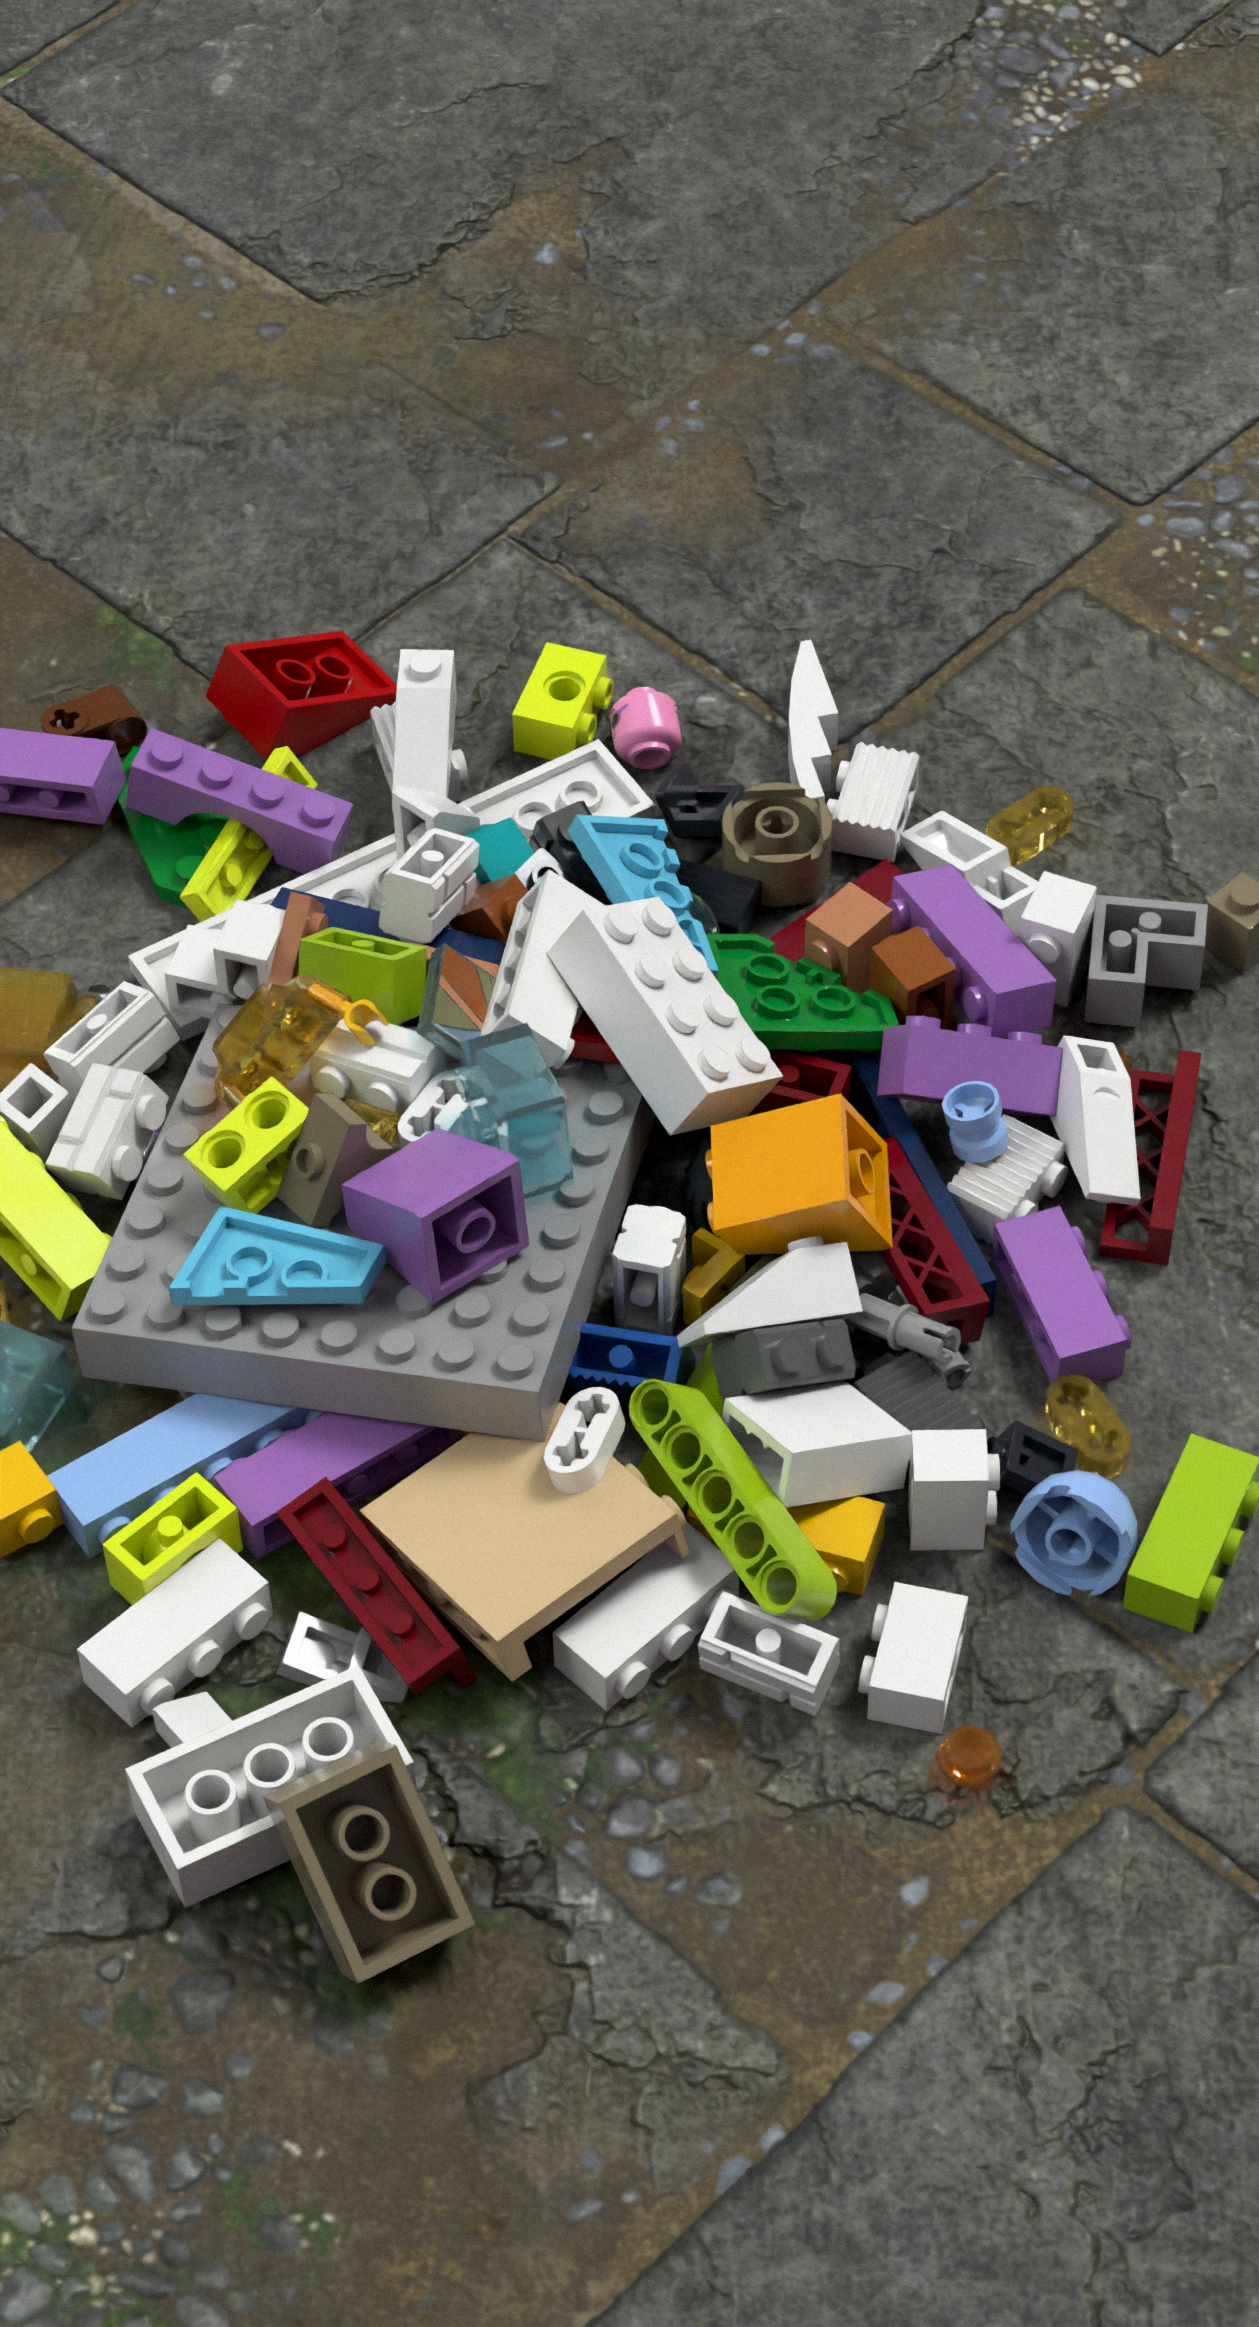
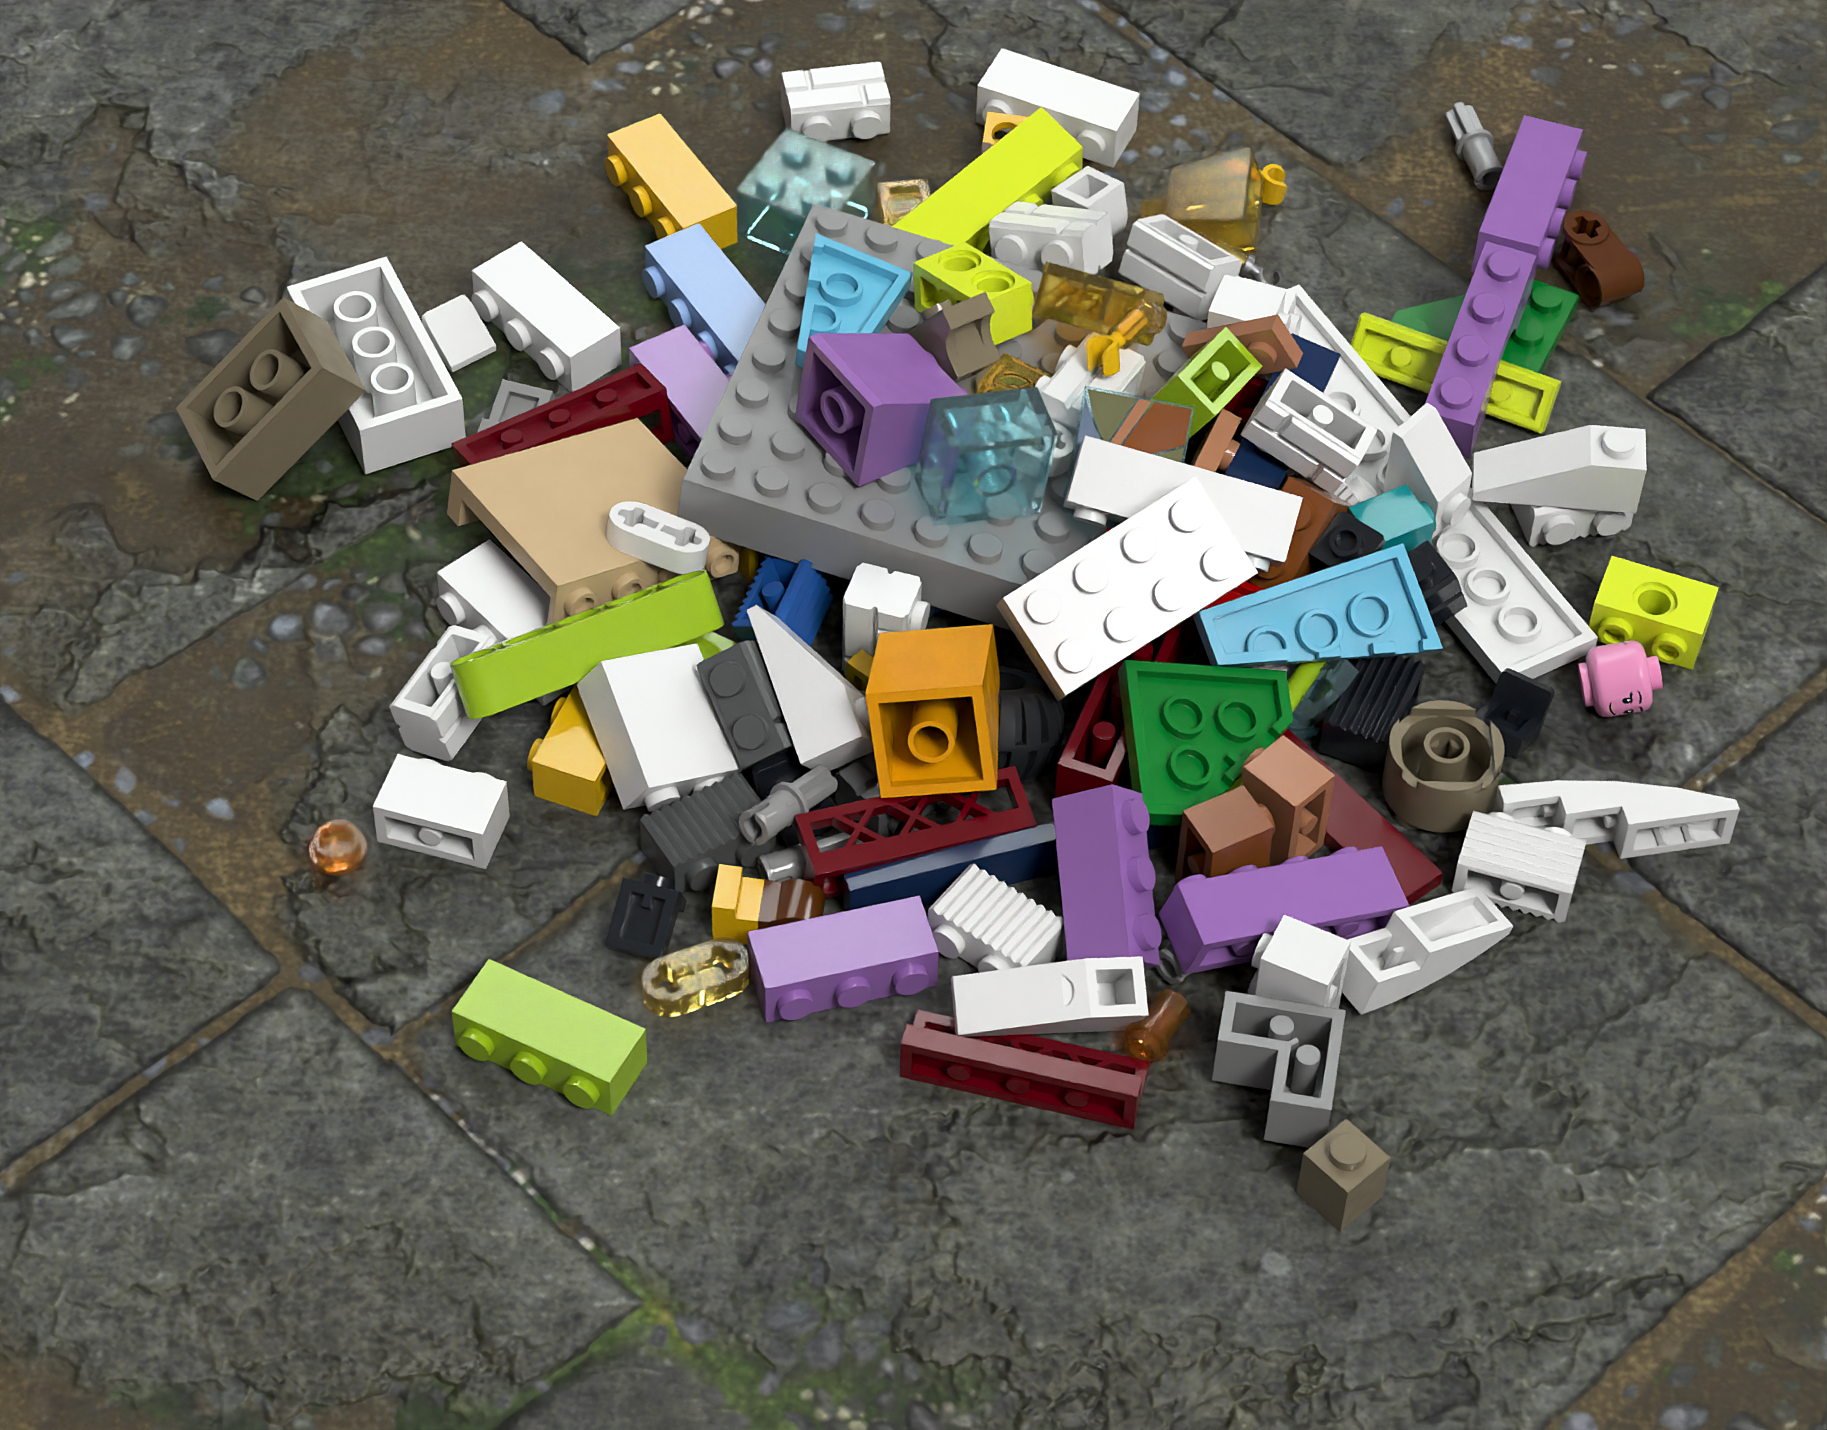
camera: 90 degrees right, 0 degrees up
neon yellow brick [102,1472,243,1606] -> none
red slope [205,631,397,760] -> none
white brick [908,1429,1000,1551] -> none
light blue wheel [942,1081,1009,1163] -> none
clear yellow beam [986,786,1074,866] -> none
light blue cylinder [1011,1470,1138,1596] -> none
none -> leg [712,864,826,945]

